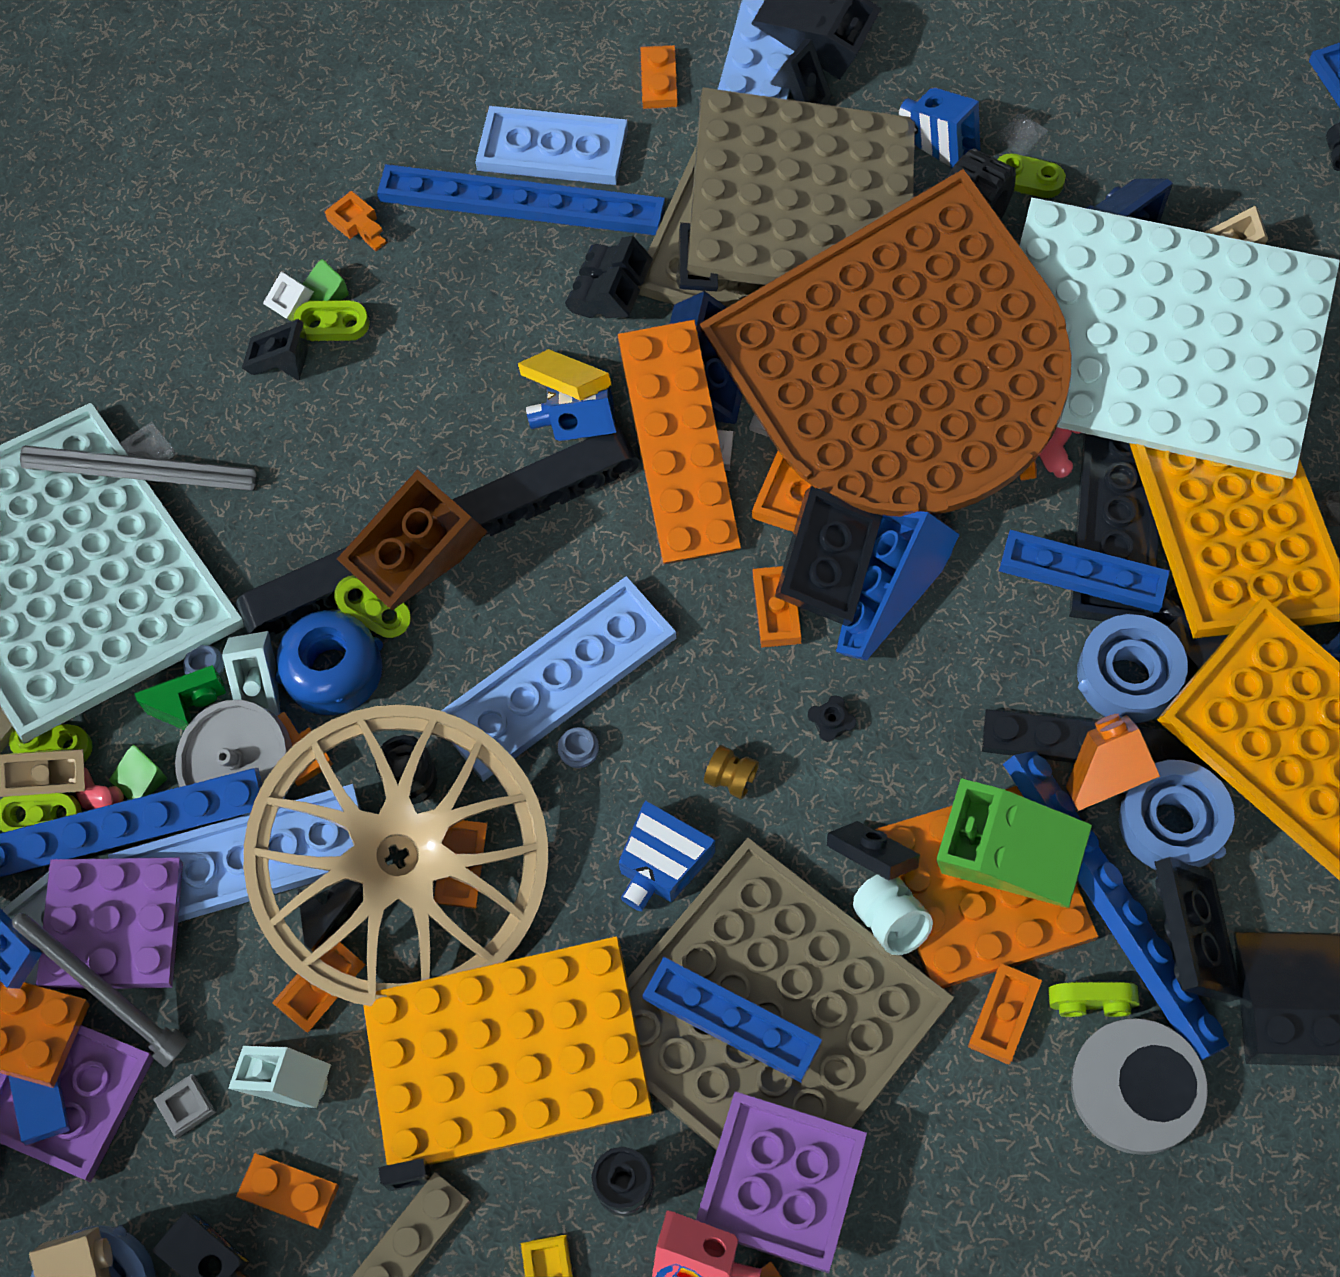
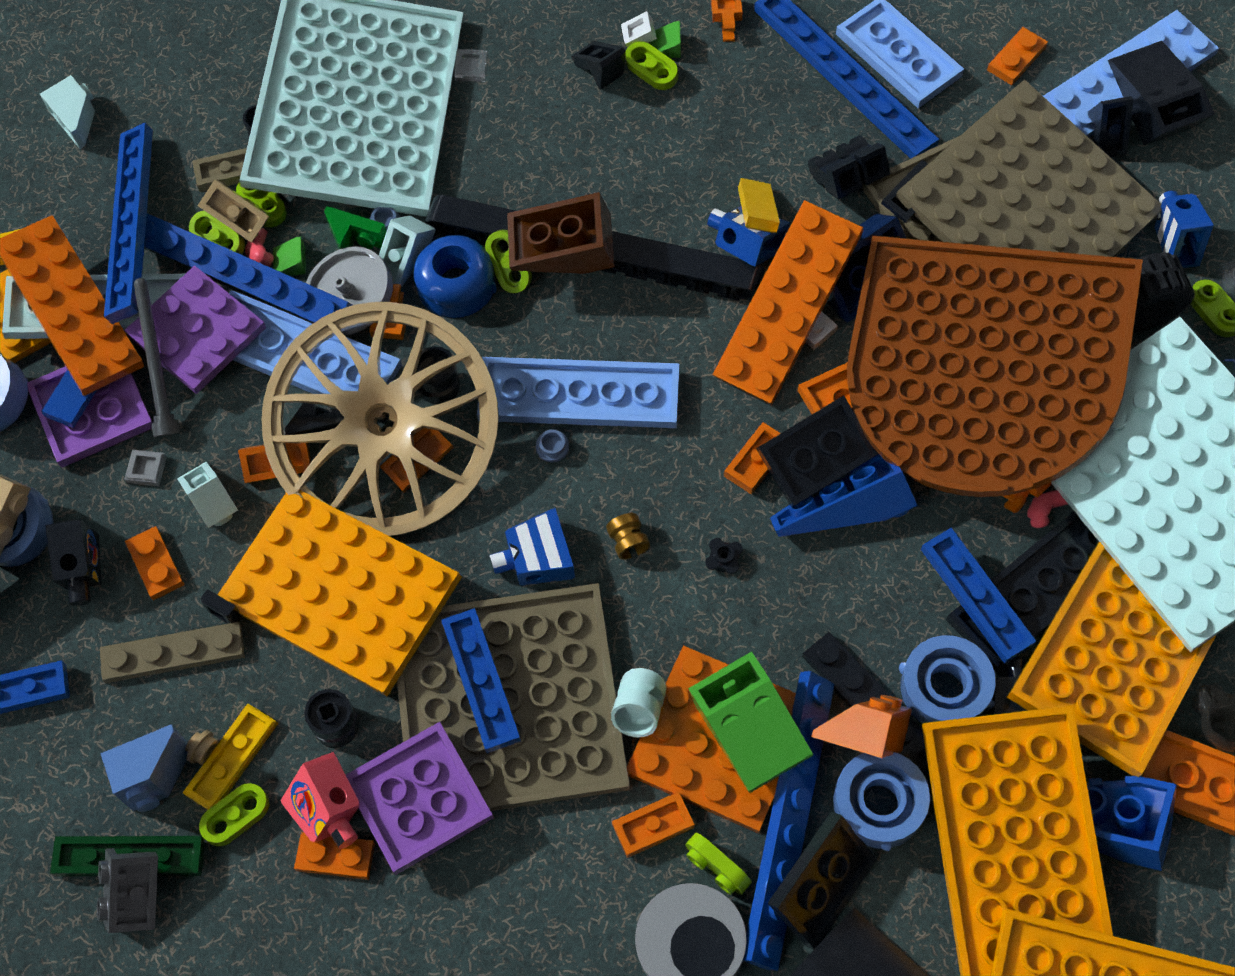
camera: 40 degrees right, 0 degrees up
axle [20,445,257,491] -> none
black plate [827,821,920,881] -> none

